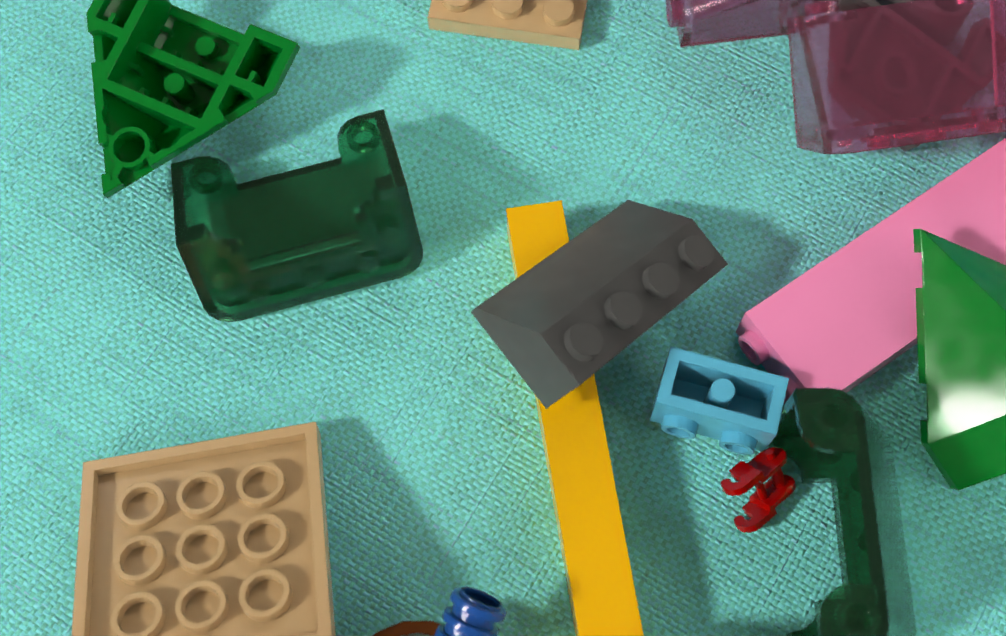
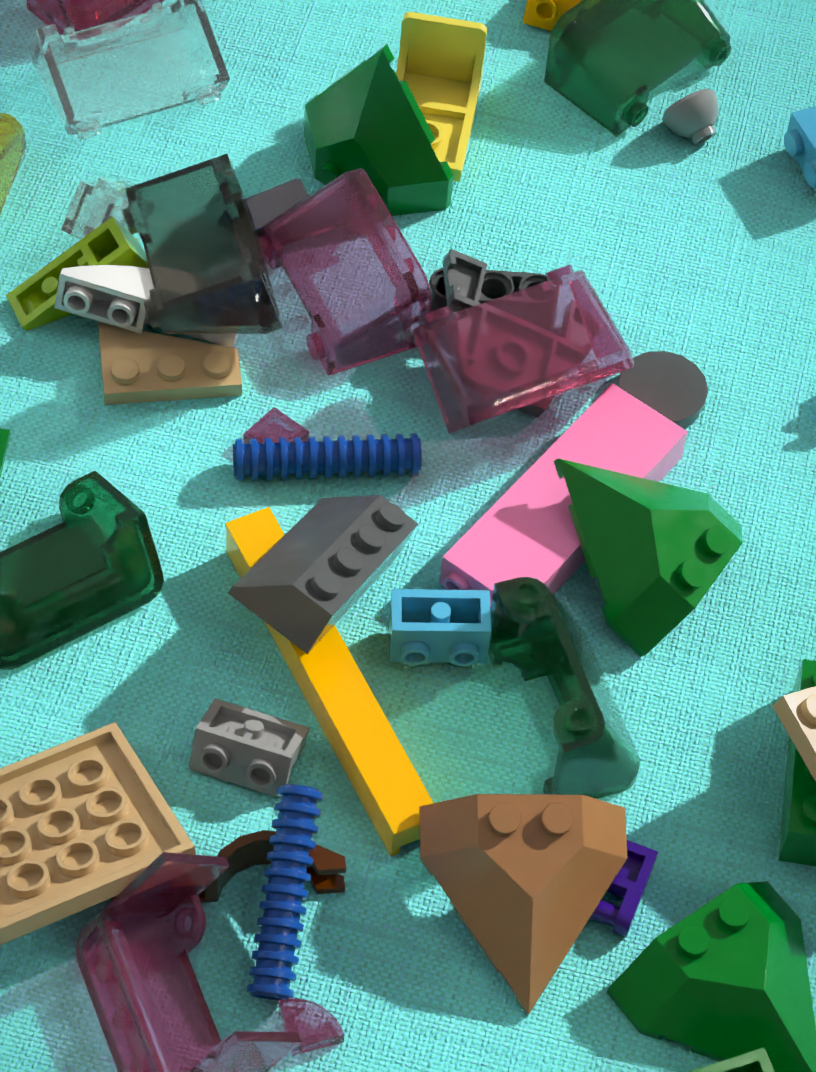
camera: 25 degrees left, 15 degrees down
red piece [721,447,796,533] -> none
none -> light grey bracket [189,698,309,798]
none -> blue piece [233,433,422,481]
none -> clear pink tile [243,407,309,443]

